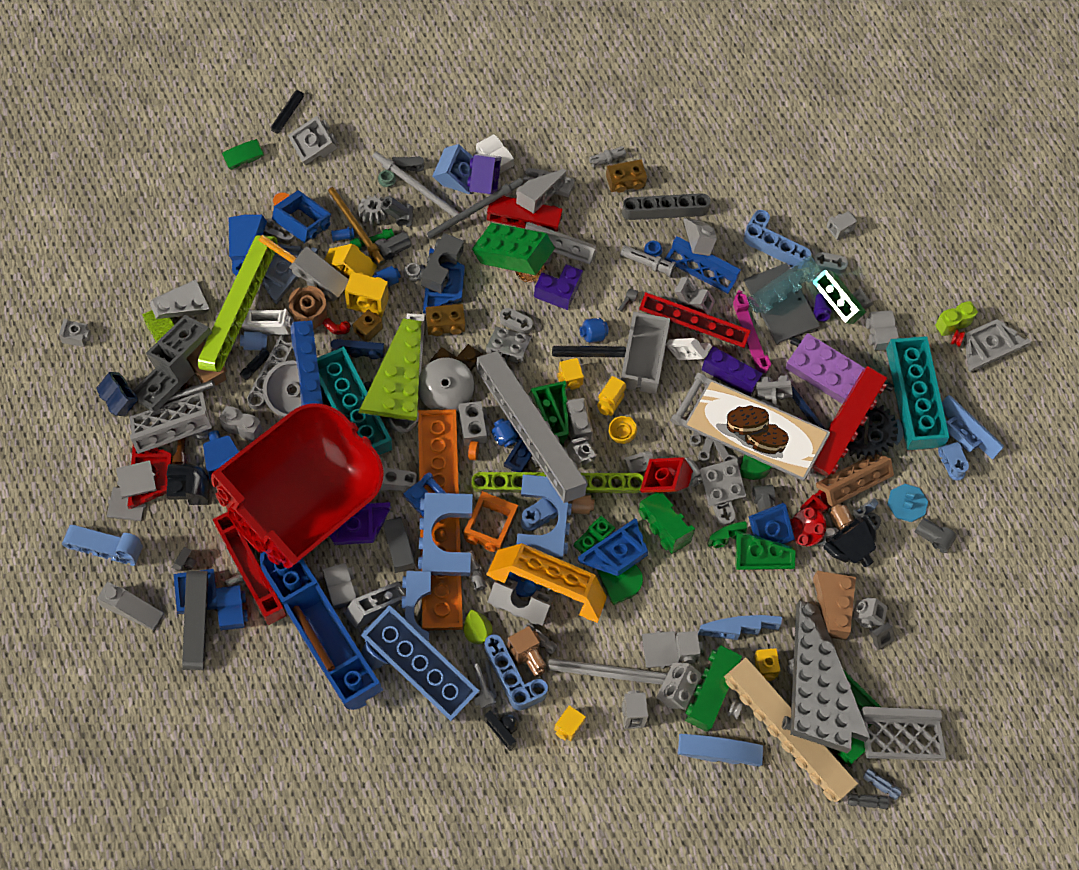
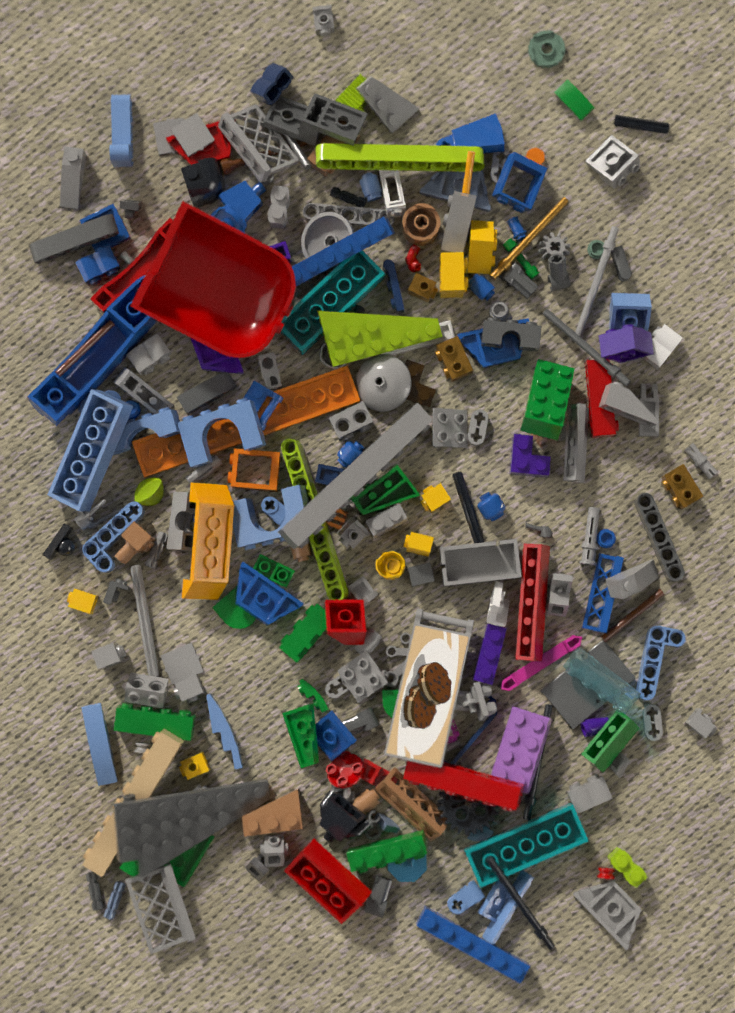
camera: 80 degrees right, 20 degrees up
orange tile [468,441,479,461] -> none
none -> dark grey bracket [103,579,131,605]
none -> red brick [284,838,372,924]
none -> green brick [346,830,429,873]
none -> dark grey panel [408,562,435,587]
none -> blue arch [416,906,530,984]
none -> black bar [486,855,555,950]
none -> sand green tile [528,30,565,68]
none -> reddish brown bar [600,589,665,642]

